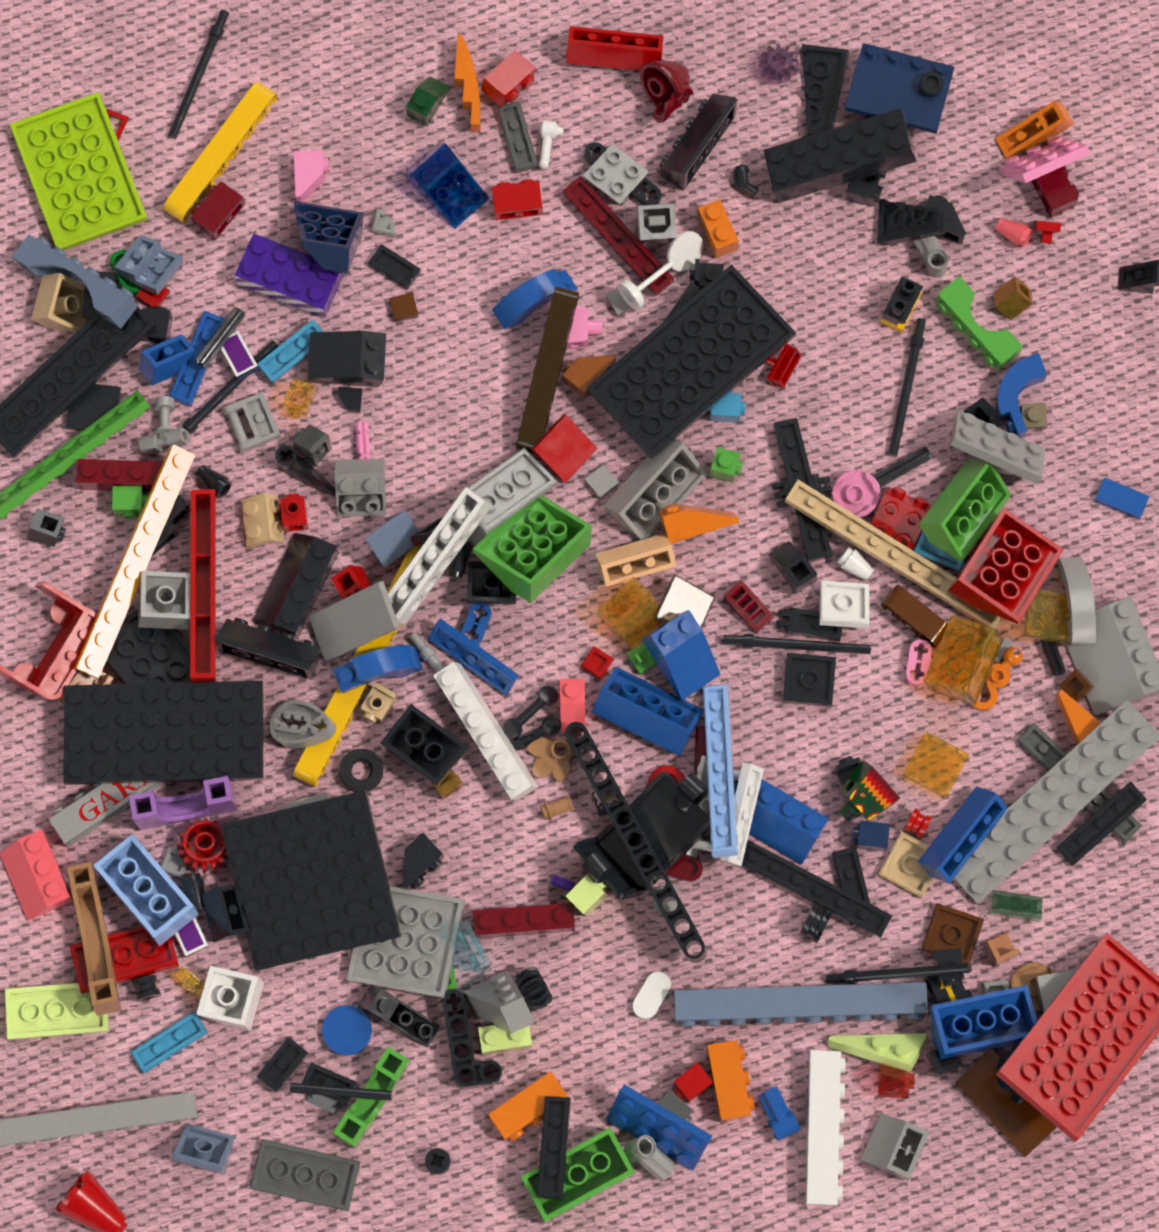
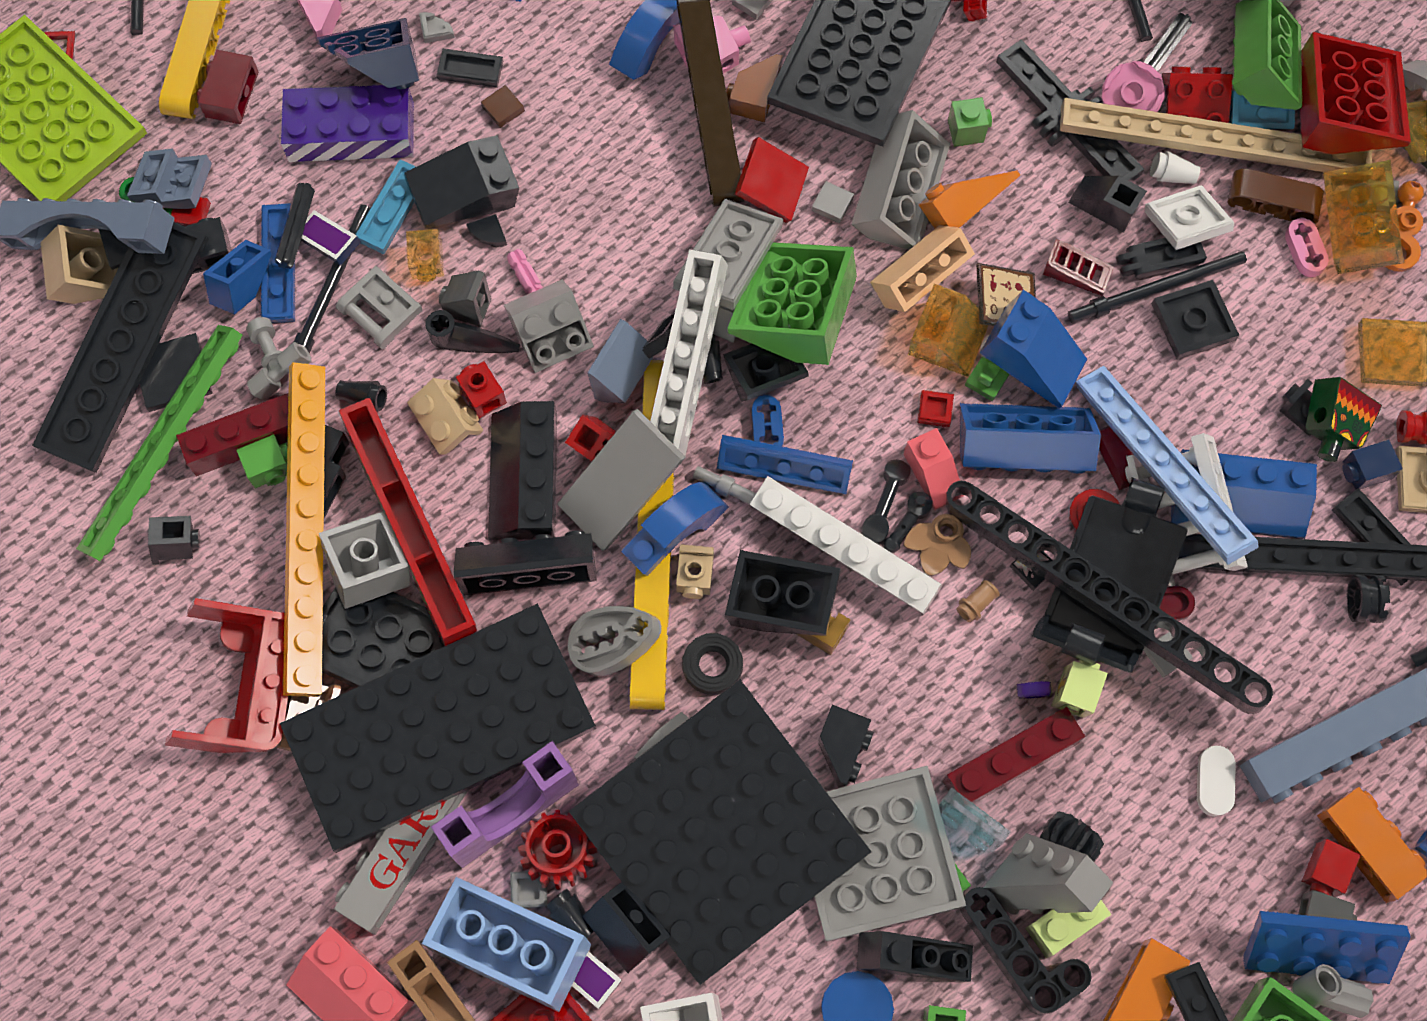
camera: 25 degrees left, 5 degrees down
dark azure brick [710,393,746,423] -> none

